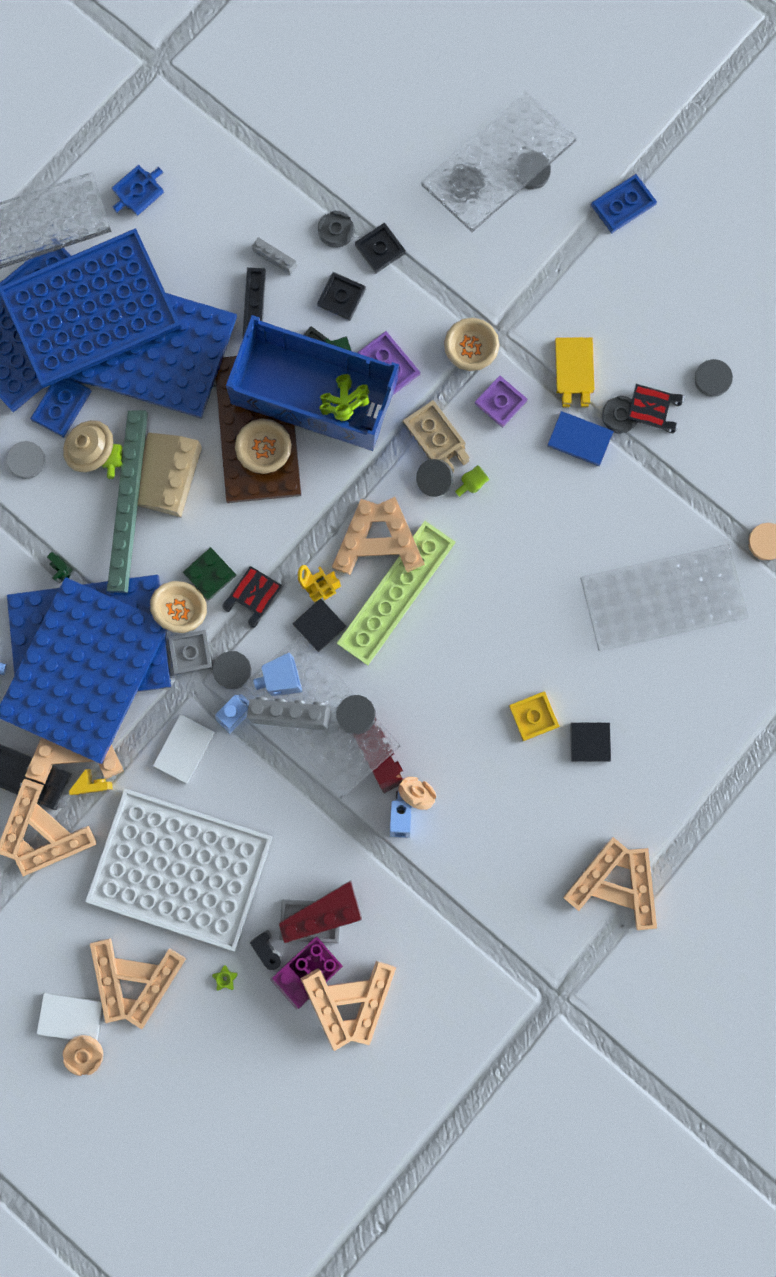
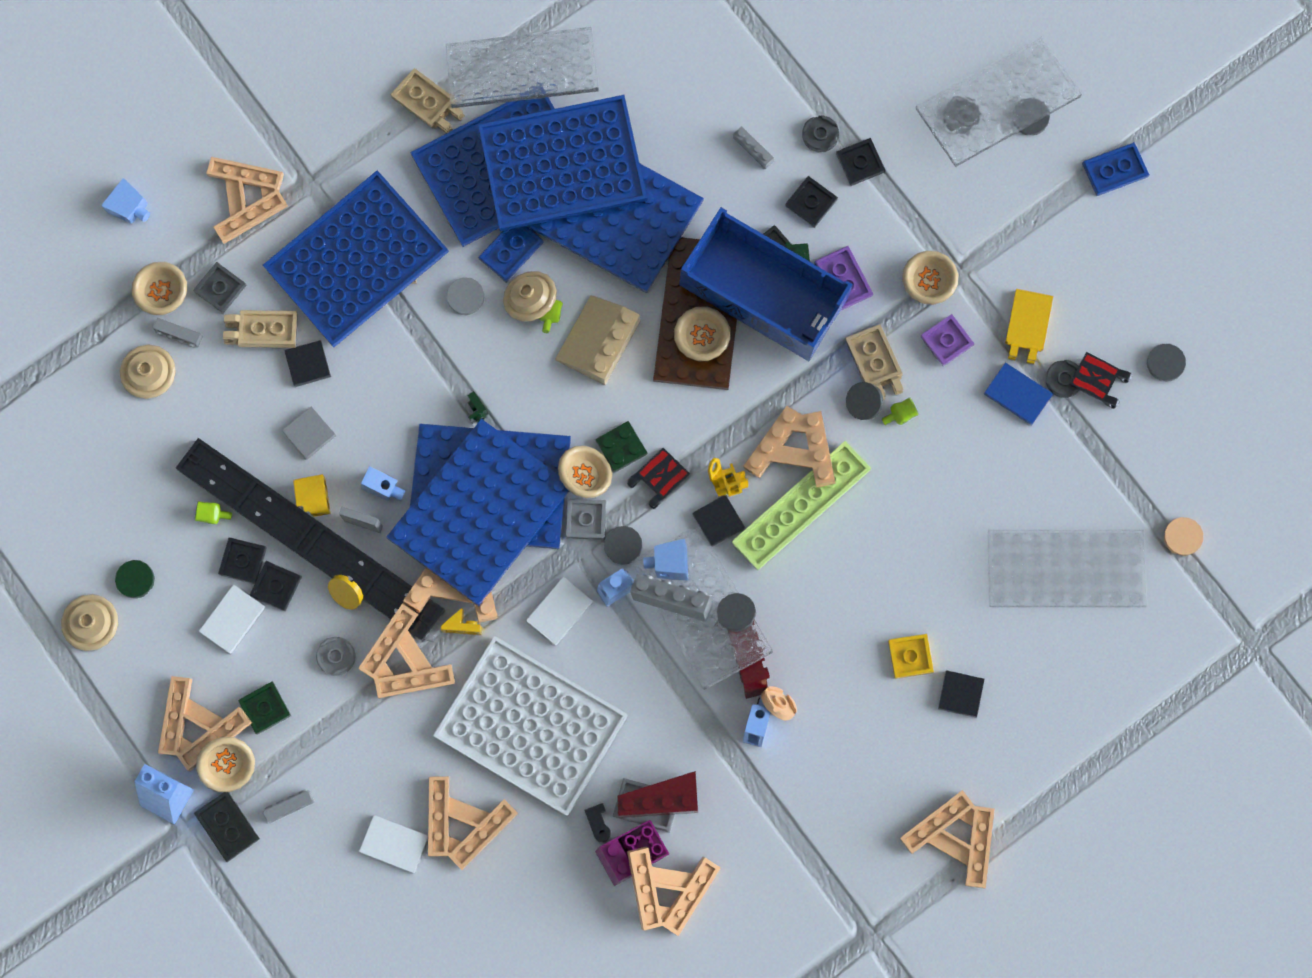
camera: 15 degrees right, 5 degrees down
light nougat tile [63,1035,104,1076] -> none
sand green plate [107,410,148,593] -> none
blue plate [112,164,164,216] -> none
lime plate [212,965,238,991] -> none
black plate [242,267,266,338] -> none
lime plant [319,374,370,421] -> none

